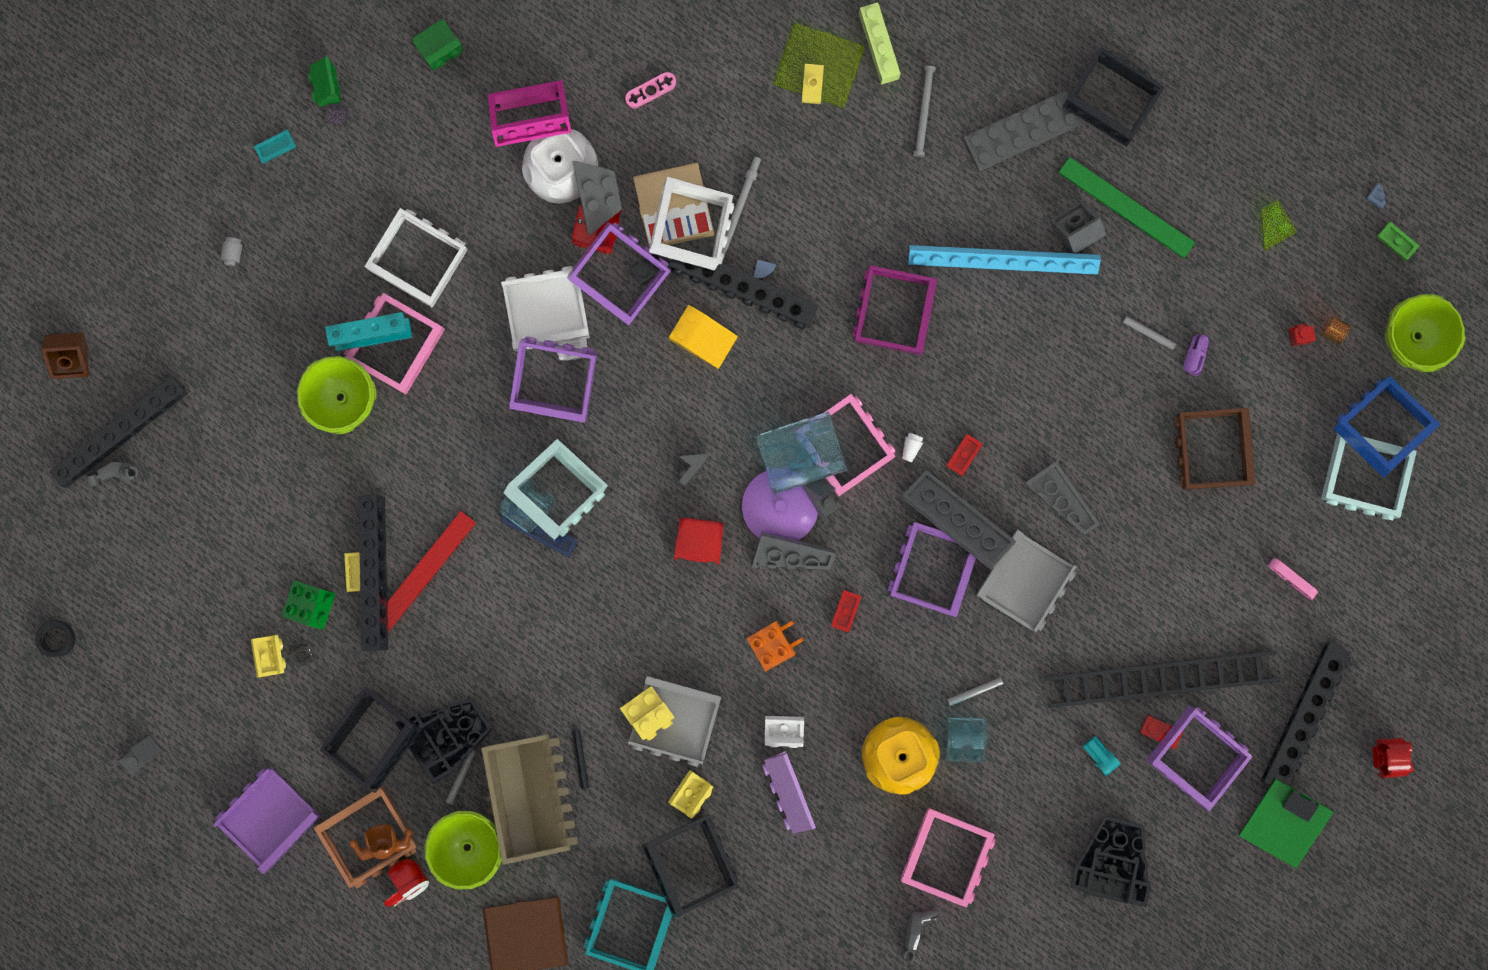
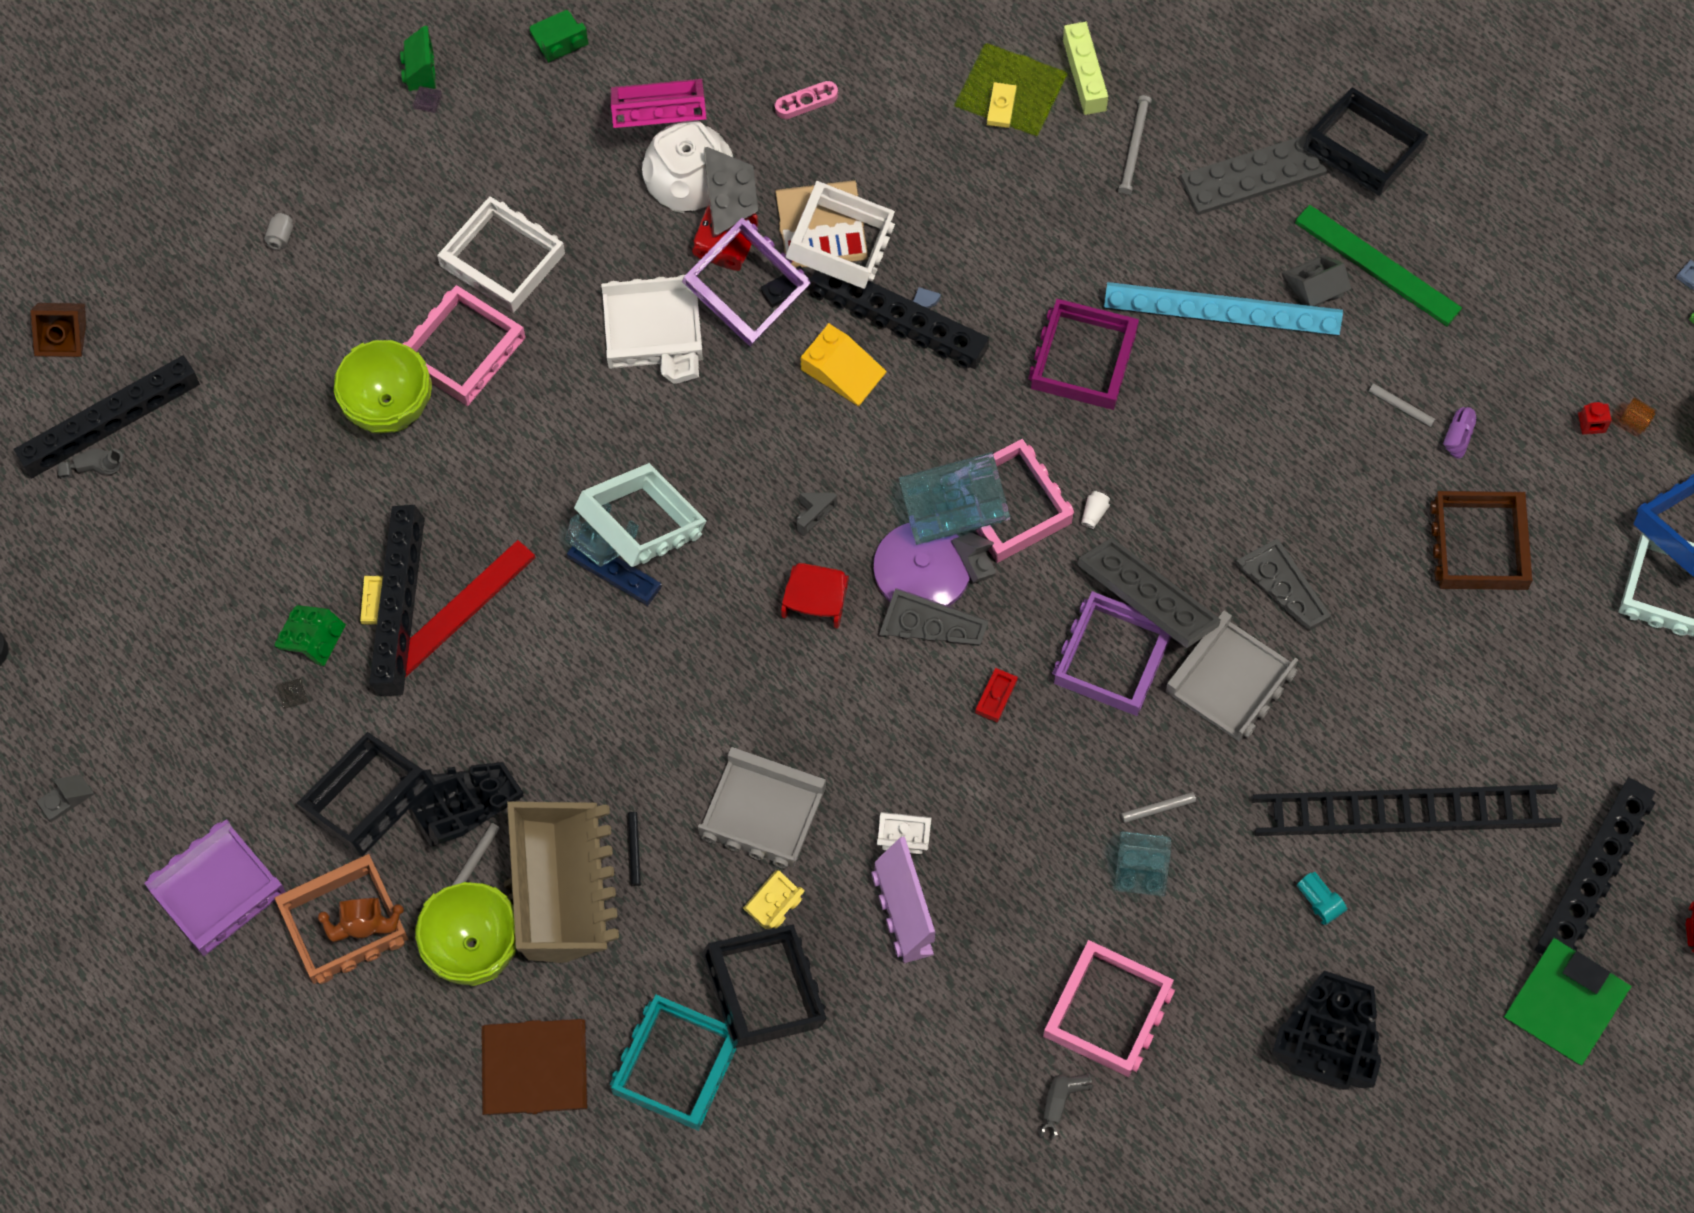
camera: 10 degrees right, 20 degrees down
light yellow bracket [251,635,286,678] -> none
teal tile [254,129,297,164] -> none
teal fence [325,312,413,352] -> none
red piece [384,859,429,907] -> none
medium lavender window [509,336,598,423] -> none
light yellow plate [619,686,675,741] -> none
light grey bar [721,156,761,262] -> none
orange plate [746,621,804,672] -> none
yellow rock [862,717,940,795] -> none
red plate [946,434,983,476] -> none
red plate [1139,715,1183,749] -> none
medium lavender window [1146,706,1253,811] -> none
clear neon green wing [1260,200,1297,251] -> none
bright pink beam [1268,558,1318,600] -> none

